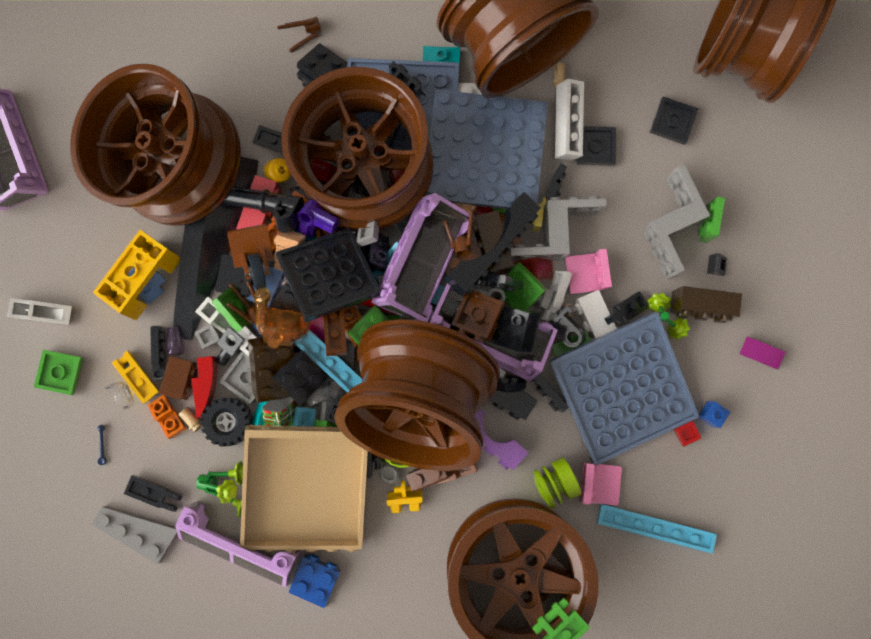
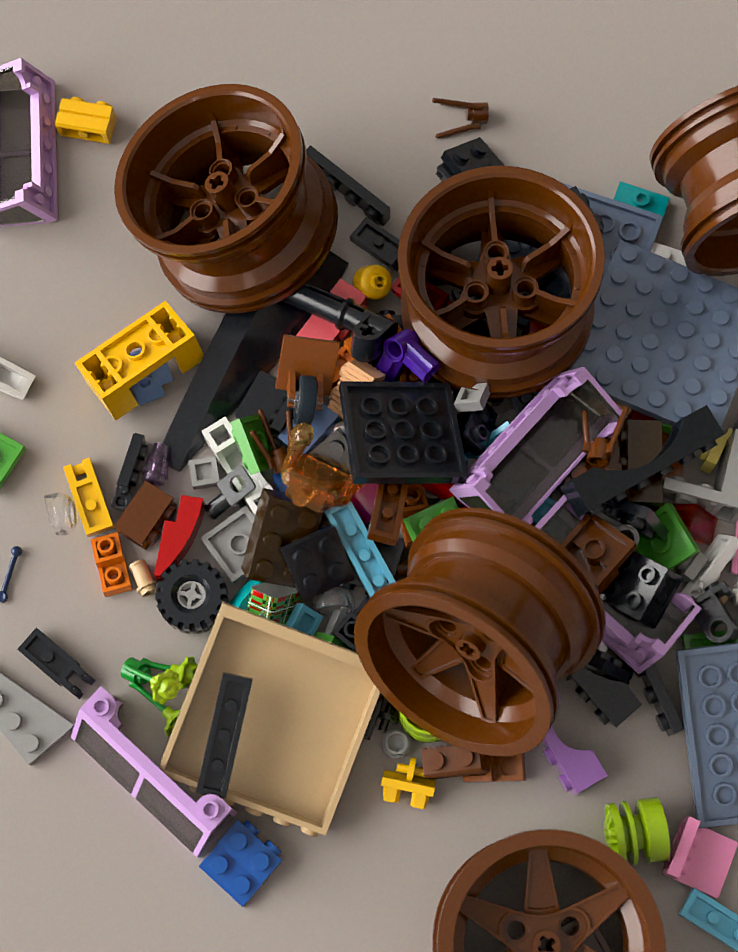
camera: 20 degrees right, 10 degrees down
none -> yellow brick [55,97,117,144]
none -> black plate [196,672,253,799]
none -> black plate [306,145,390,226]

